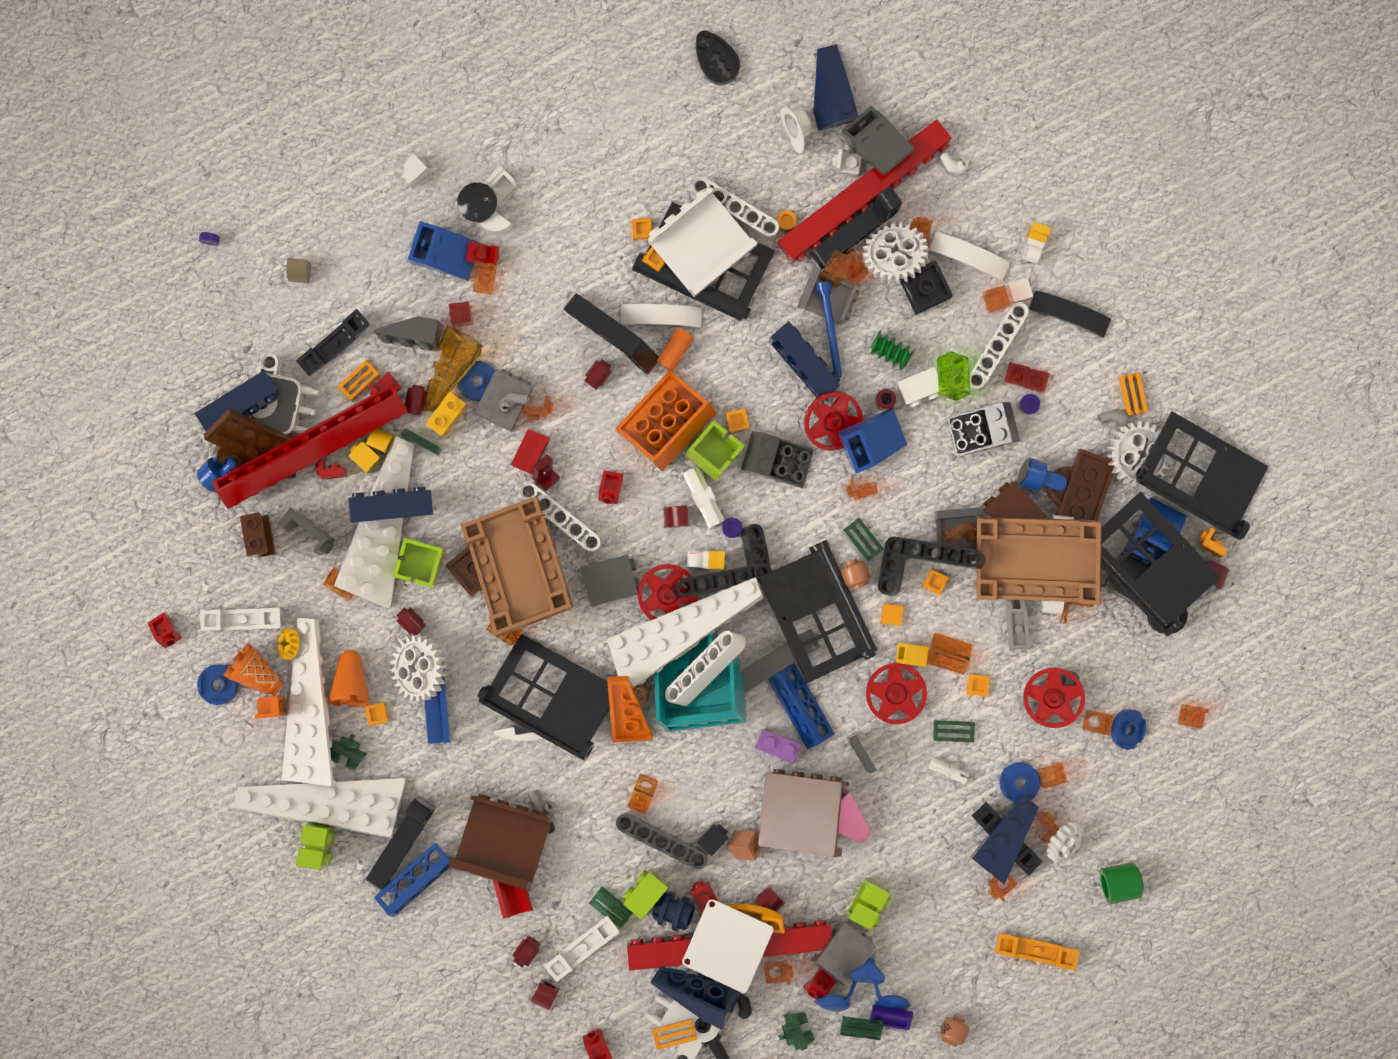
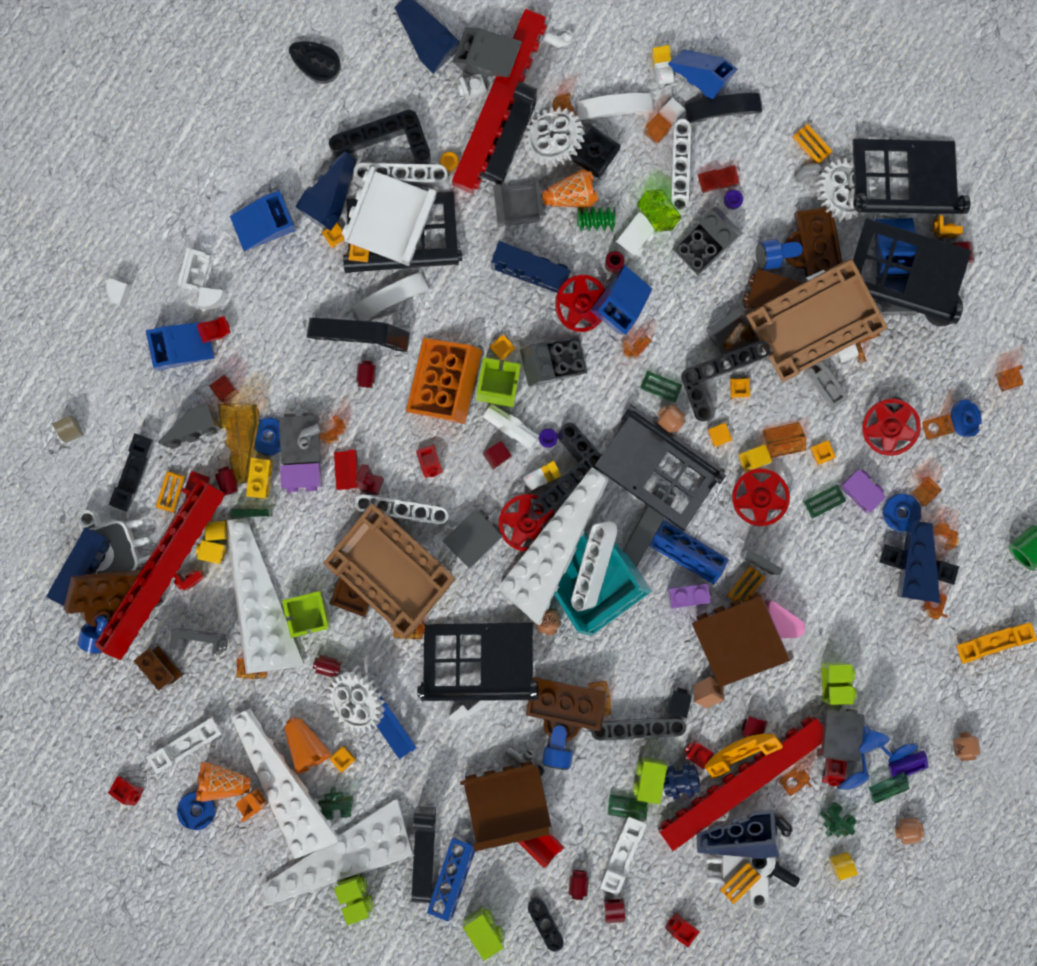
camera: 35 degrees left, 0 degrees up
yellow gear [276,627,300,660] -> none
dark blue wedge [347,486,433,523] -> none
black dish [457,182,497,223] -> none
clear orange bracket [473,262,497,294] -> none
orange wing [607,676,653,743] -> none
orange brick [657,327,694,372] -> none
white piece [682,899,774,993] -> none
white piece [781,107,811,153] -> none
blue piece [815,281,842,378] -> none
clear orange bracket [820,250,852,288] -> none
clear orange bracket [836,248,869,283] -> none
white axle [928,758,969,784] -> none
white gear [1046,822,1084,864] -> none
none -> blue slope [230,190,297,251]
none -> medium lavender brick [280,463,322,493]
none -> dark blue wedge [295,151,357,231]
none -> black beam [329,109,431,165]
none -> lime piece [462,906,505,961]
none -> reddish brown plate [526,677,608,770]
none -> black beam [528,897,564,952]
none -> orange cone [542,169,598,208]
none -> blue slope [668,50,738,100]
none -> light orange tile [726,565,766,601]
none -> medium lavender brick [839,469,887,513]

